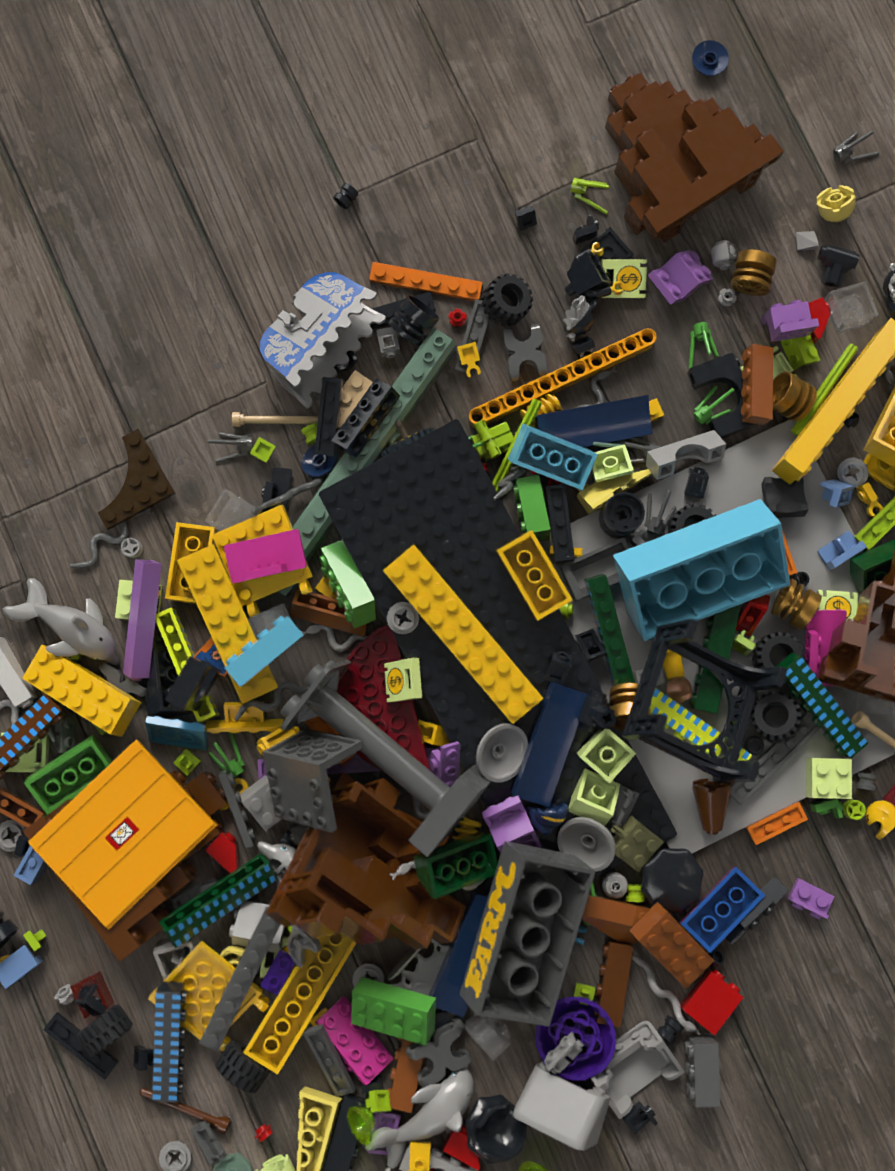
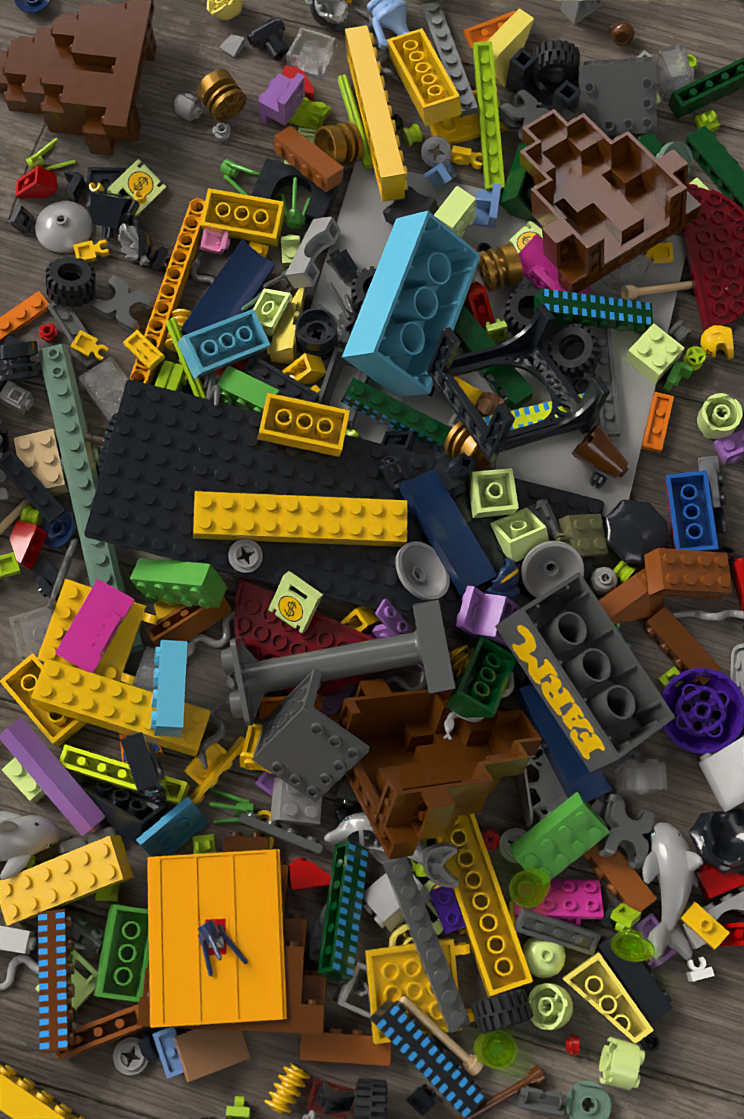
camera: 50 degrees left, 10 degrees down
black brick [331,378,400,458] -> none
lime pin [473,420,502,459] -> none
light grey hinge [544,1032,584,1075] -> none
medium lavender bracket [648,250,713,305] -> none
none -> red slope [10,521,48,570]
none -> red slope [15,166,58,198]
none -> light grey dish [35,201,93,254]
none -> yellow plate [73,240,110,263]
none -> clear brick [78,356,129,423]
none -> yellow plate [122,330,165,371]
none -> medium nougat tile [173,1029,250,1082]
none -> dark blue plant [198,920,248,977]
none -> bright pink bracket [199,229,230,255]
none -> yellow brick [200,188,286,246]
none -> yellow piece [264,1062,311,1115]
none -> yellowish green bracket [281,234,301,267]
none -> yellow arch [282,353,326,385]
none -> dark orange brick [300,1028,391,1066]
none -> tan piece [400,996,483,1076]
none -> lime wheel [401,123,423,147]
none -> yellowish green brick [434,186,477,238]
none -> clear neon green piece [473,1029,518,1069]
none -> red plate [481,829,500,850]
none -> clear neon green piece [509,869,550,908]
none -> yellowish green cylinder [522,936,566,979]
none -> yellowish green cylinder [528,983,573,1030]
none -> black hinge [590,471,608,488]
none -> yellowish green brick [697,393,743,440]

